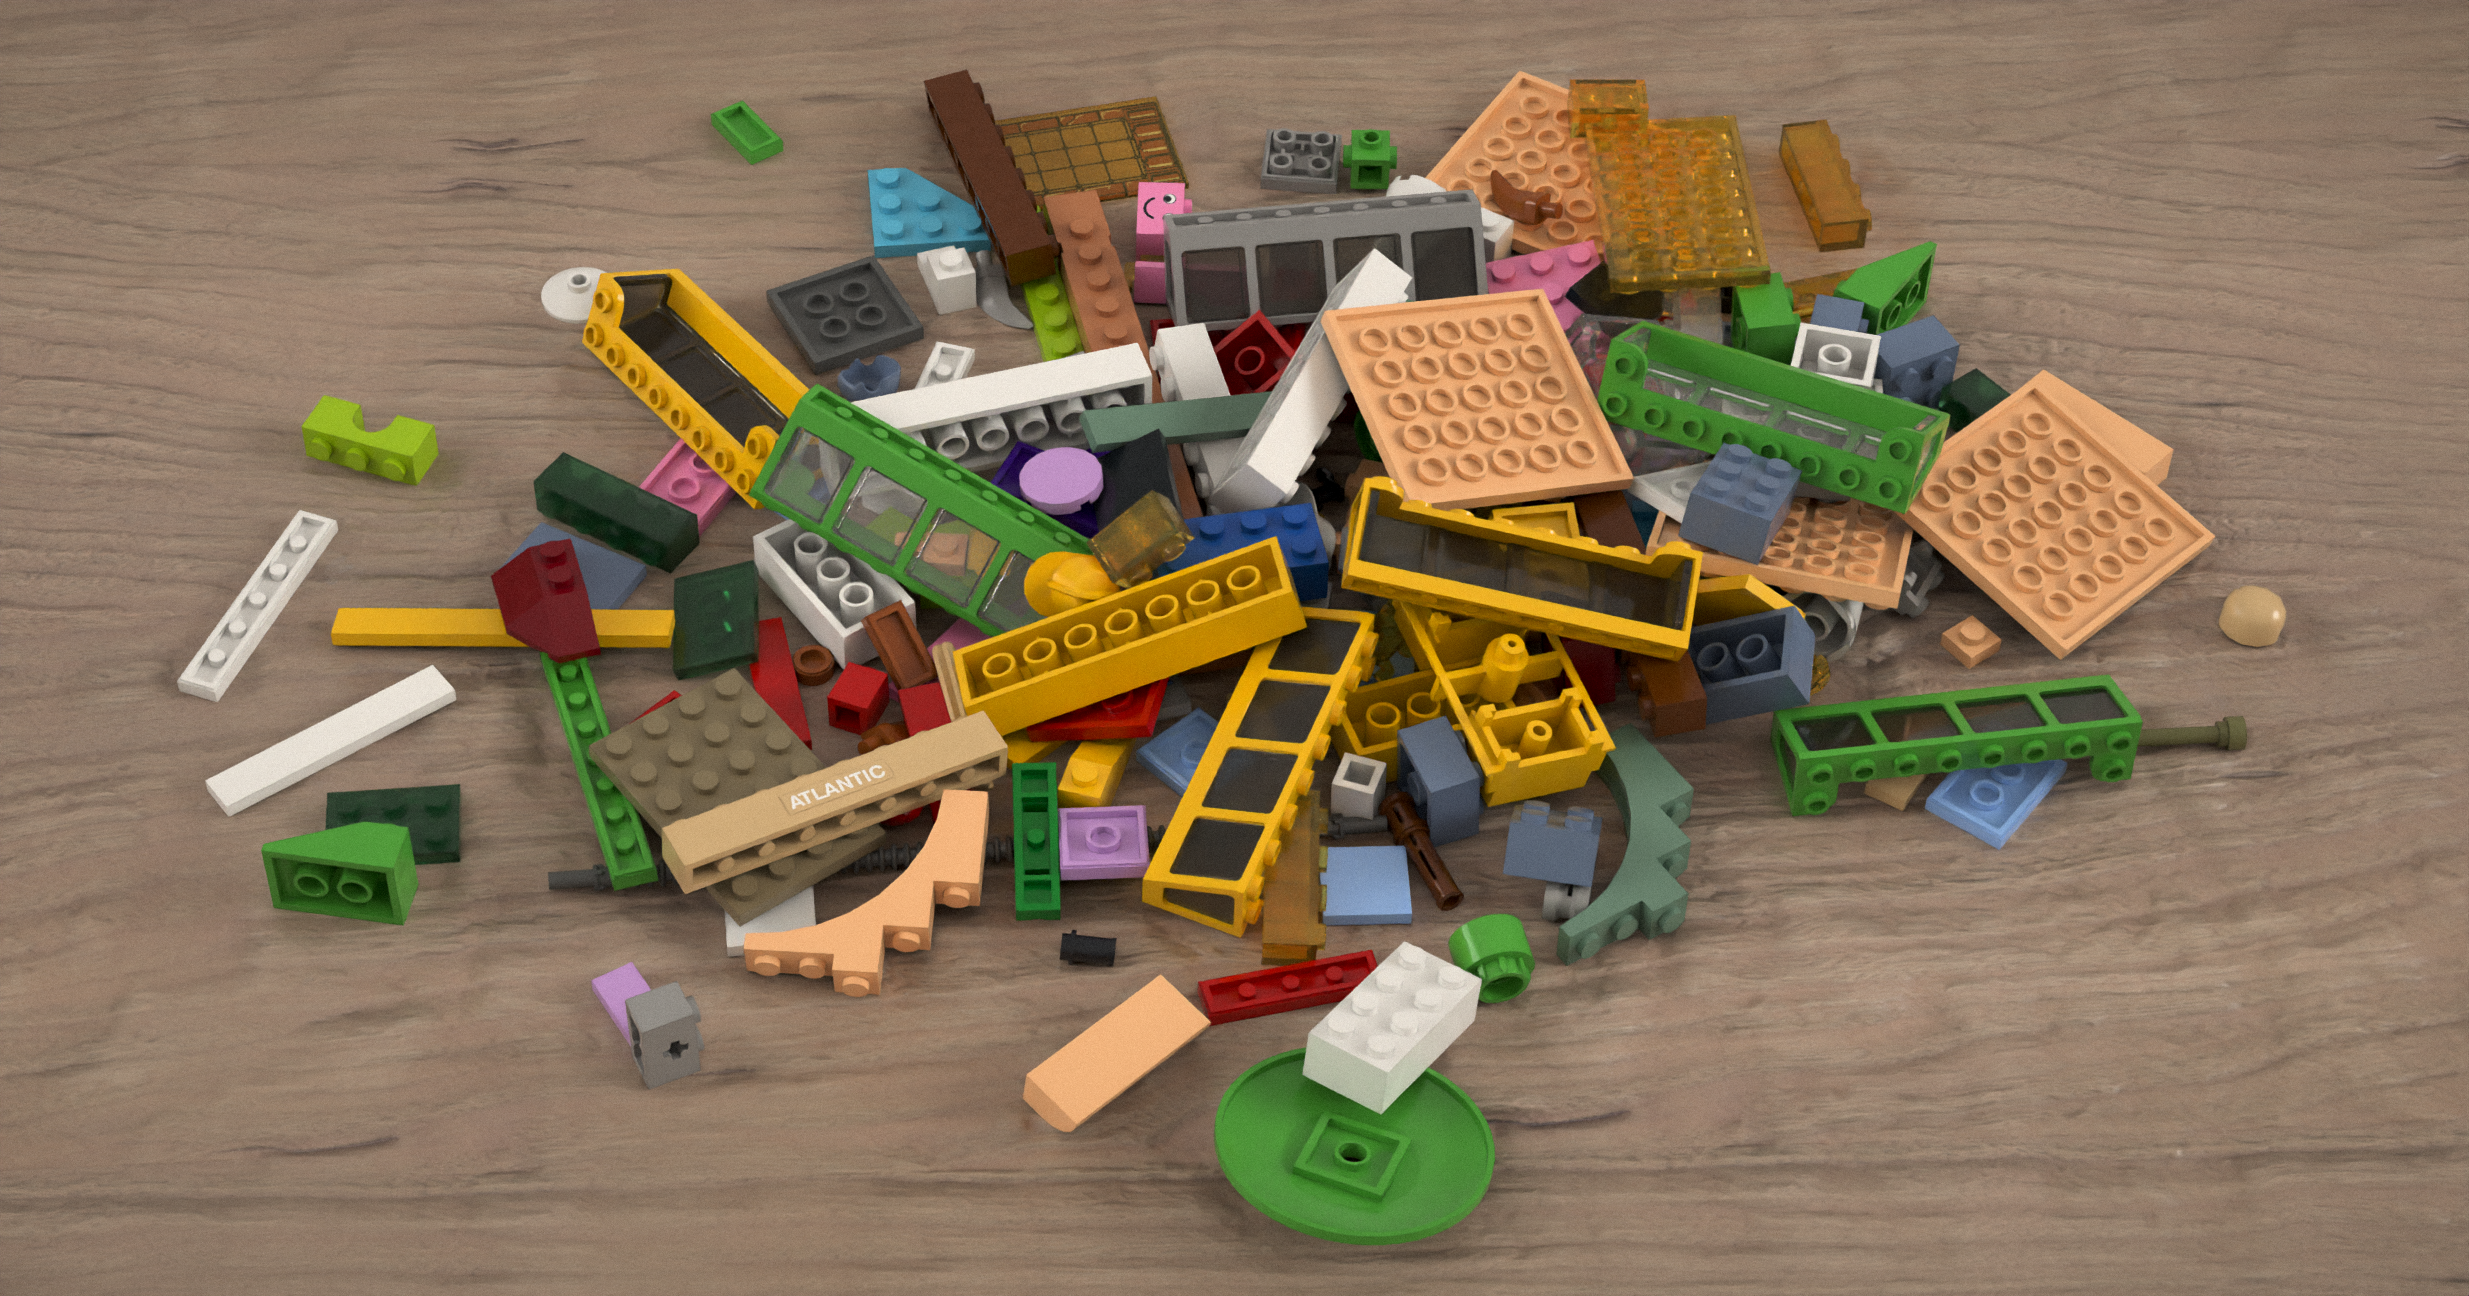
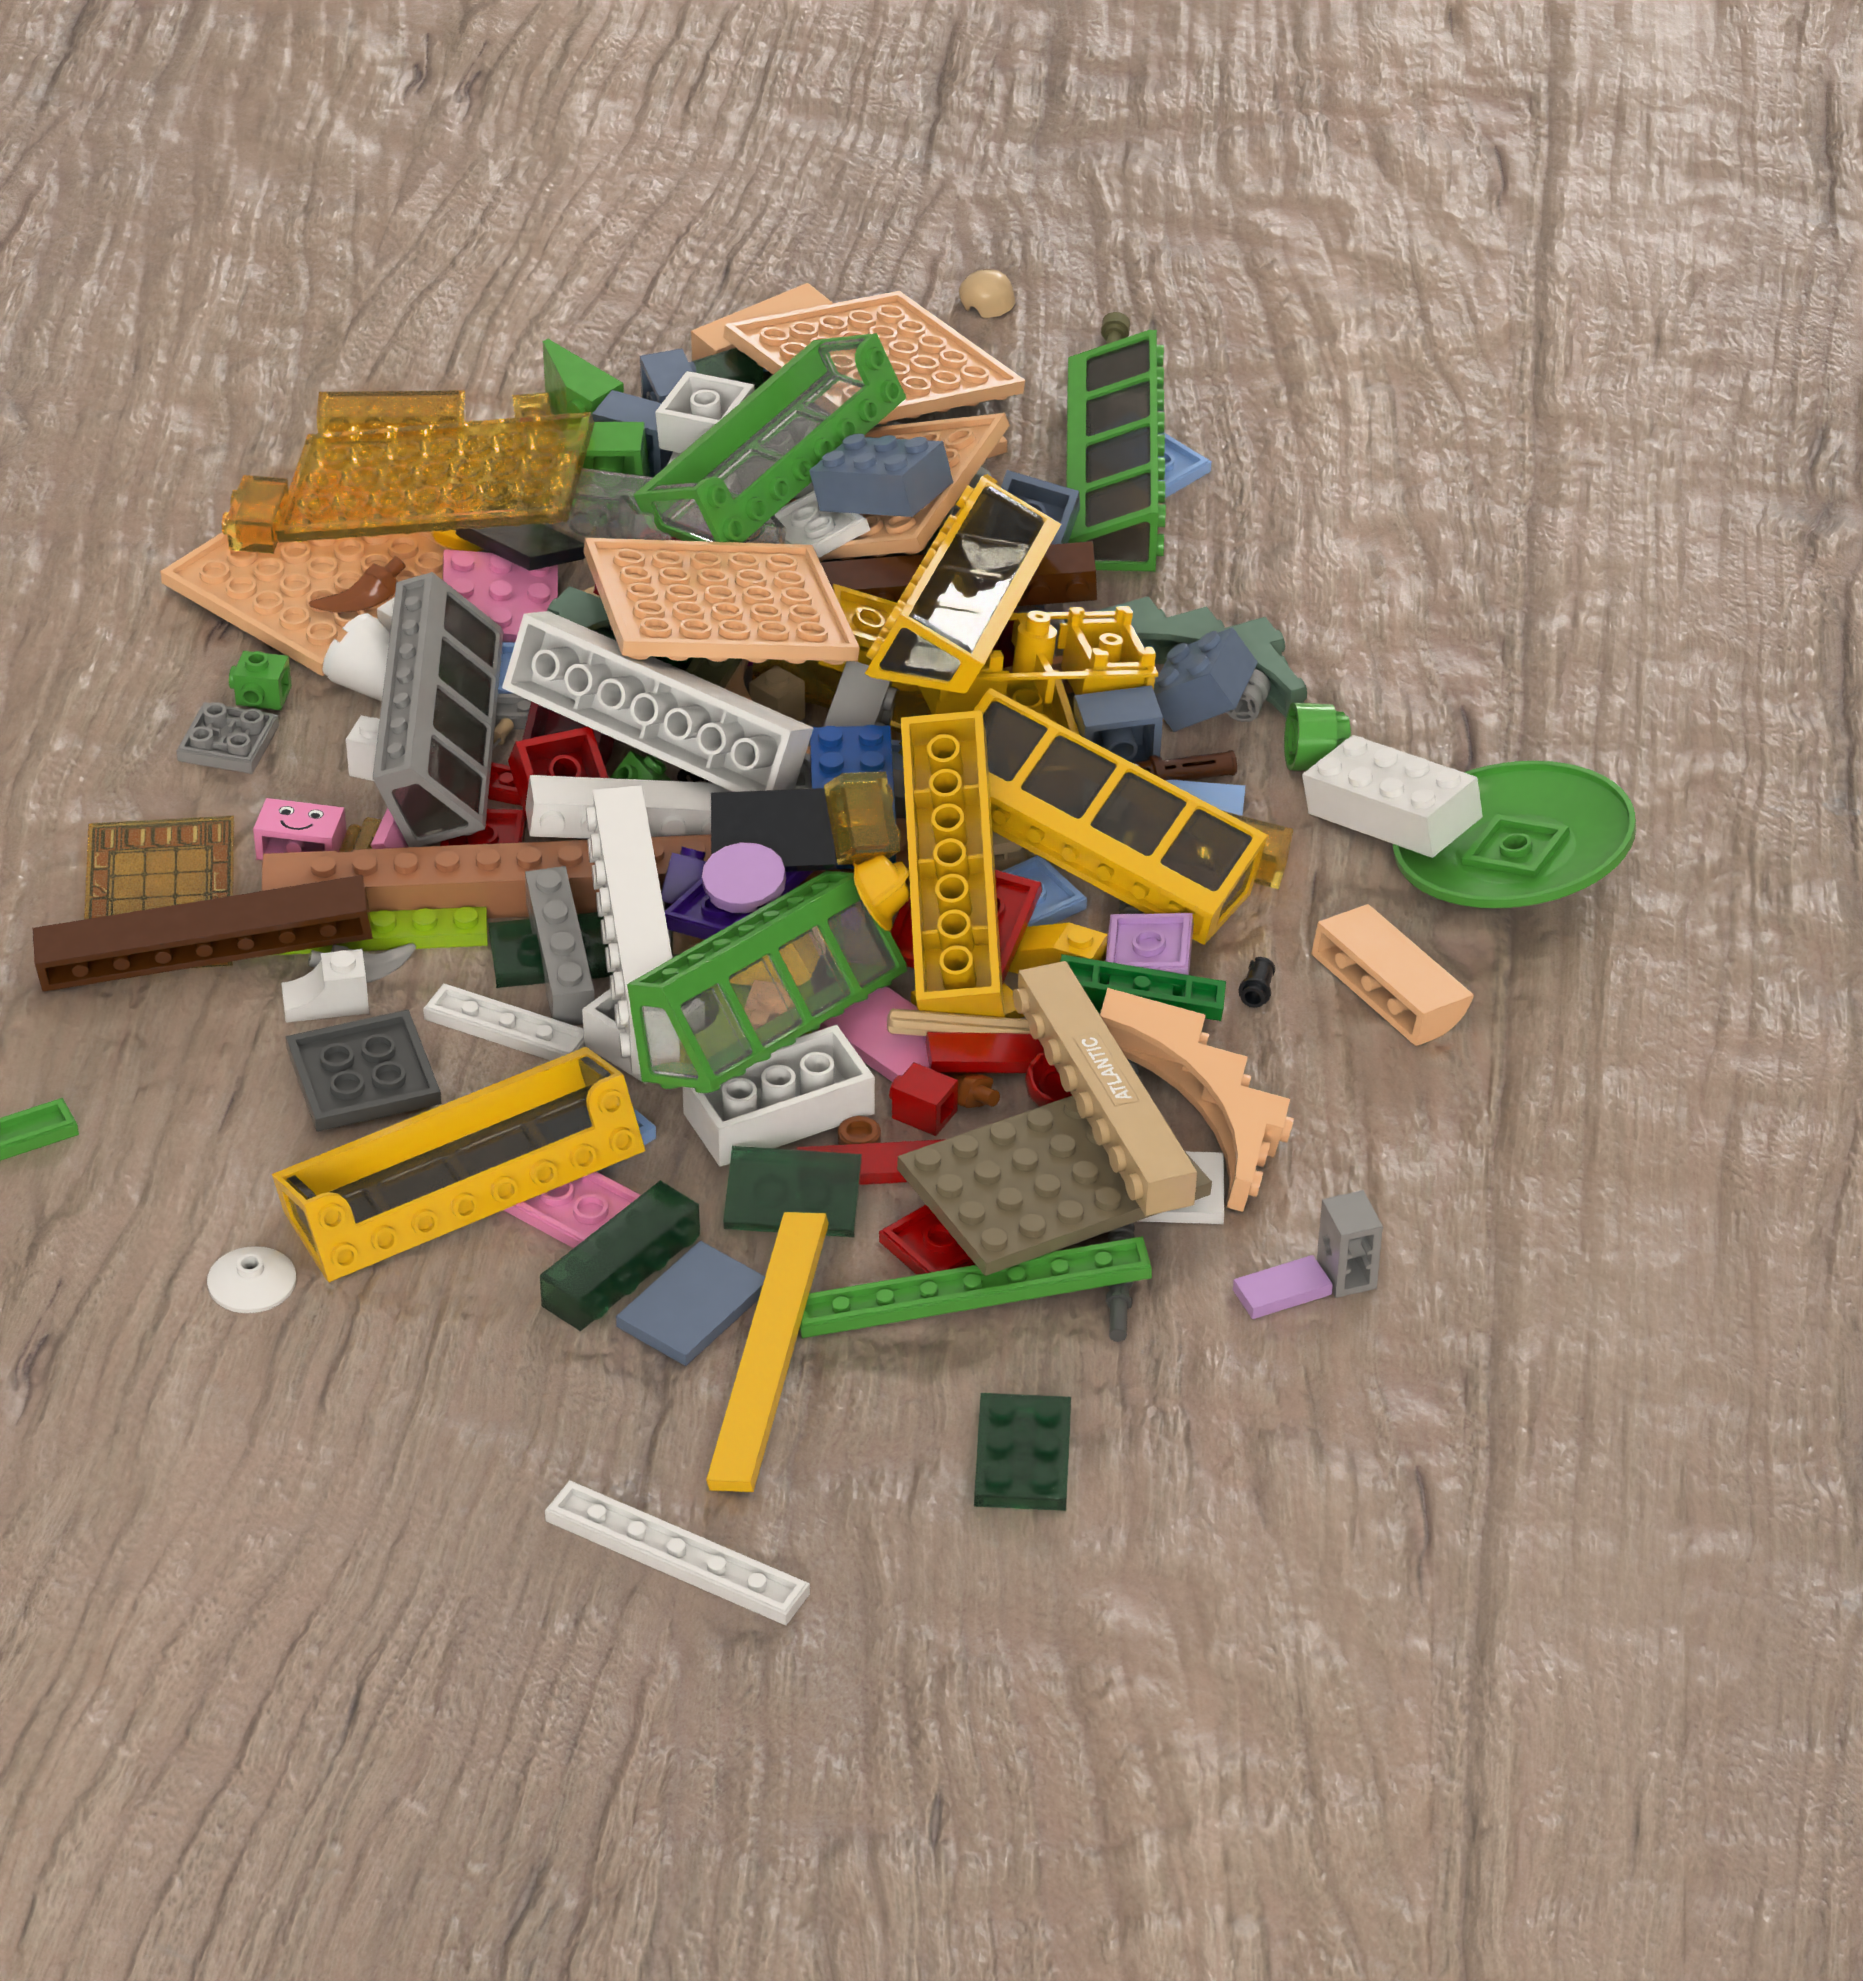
camera: 80 degrees left, 5 degrees down
white tile [205,665,456,817] -> none
bright green slope [261,821,419,926] -> none
lime arch [301,395,439,486] -> none
dark red wedge [491,538,601,663] -> none
sand blue hair [837,355,901,402] -> none
dark orange tile [861,600,938,691] -> none
medium azure plate [868,168,991,258] -> none
sand green tile [1079,391,1272,453] -> none
red tile [1198,949,1378,1026] -> none

